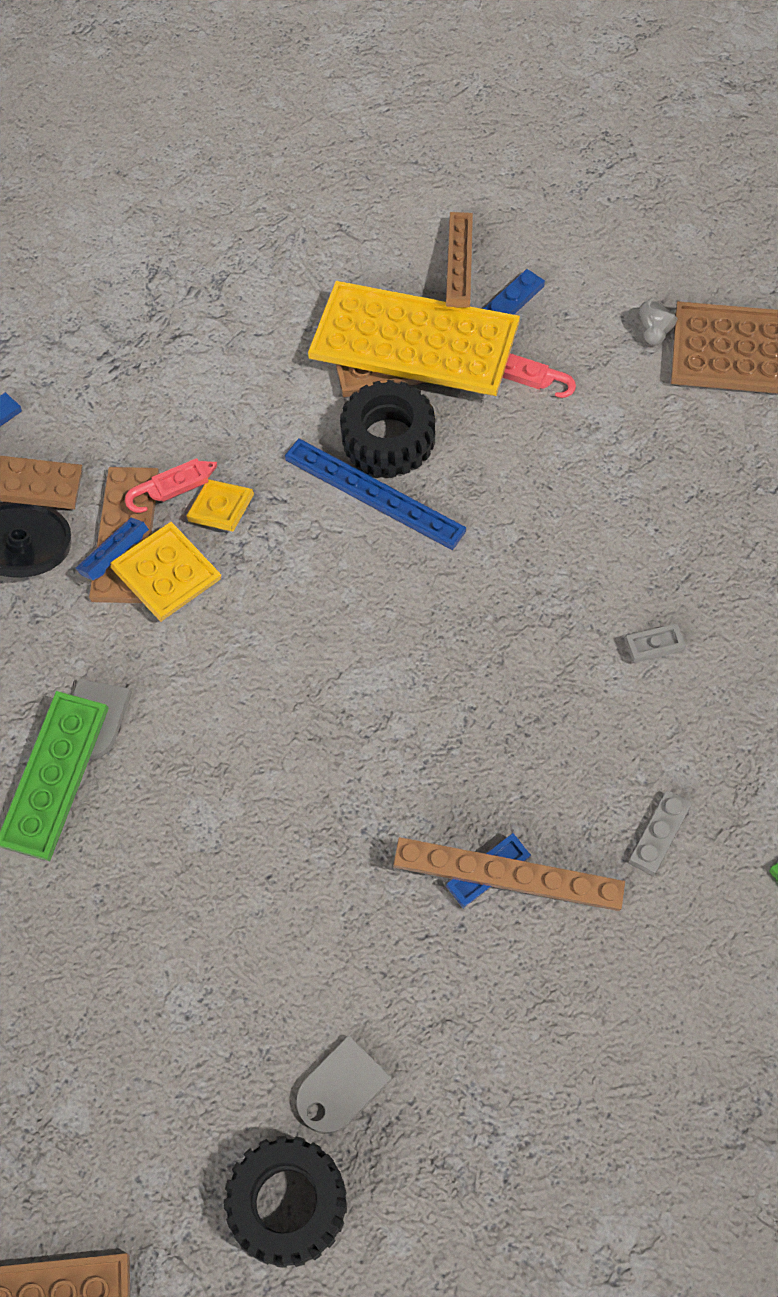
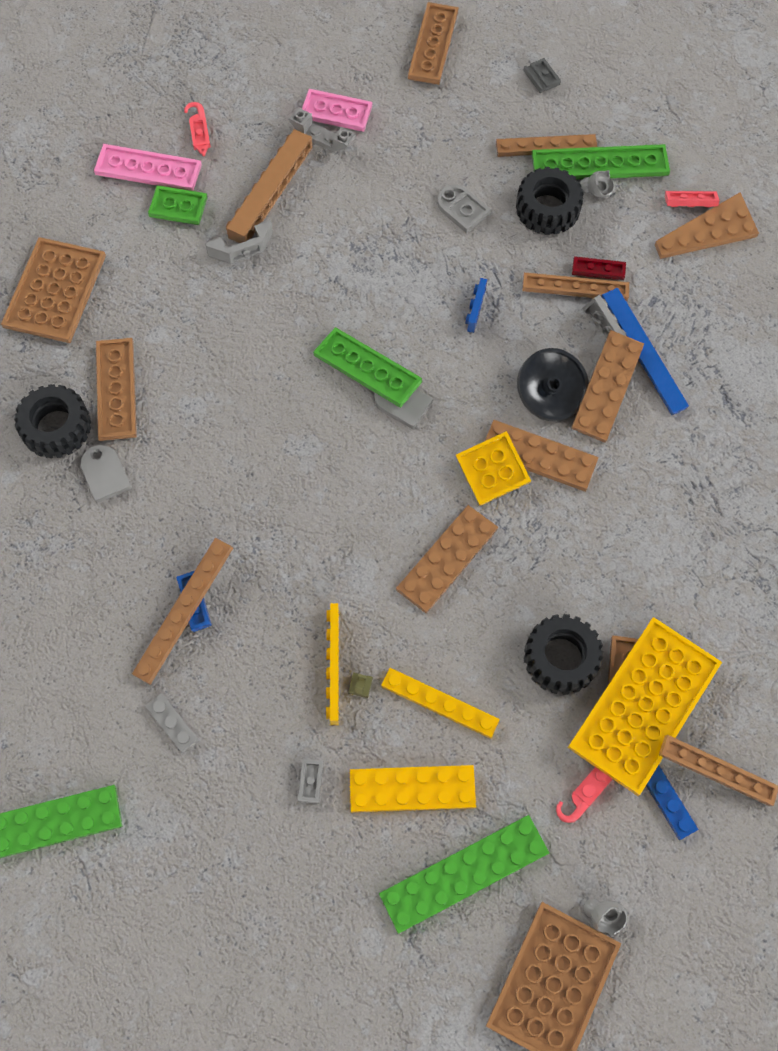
camera: 105 degrees right, 5 degrees up
blue plate [76,517,149,581] -> none
coral plate [125,458,217,513] -> none
yellow plate [186,479,254,532] -> none
blue tile [285,438,466,550] -> none
none -> medium nougat plate [96,338,137,441]
none -> yellow plate [326,603,339,725]
none -> olive tile [349,673,373,698]
none -> yellow plate [350,765,476,813]
none -> bright green plate [379,815,549,934]
none -> yellow plate [381,668,500,739]
none -> medium nougat plate [396,505,498,614]

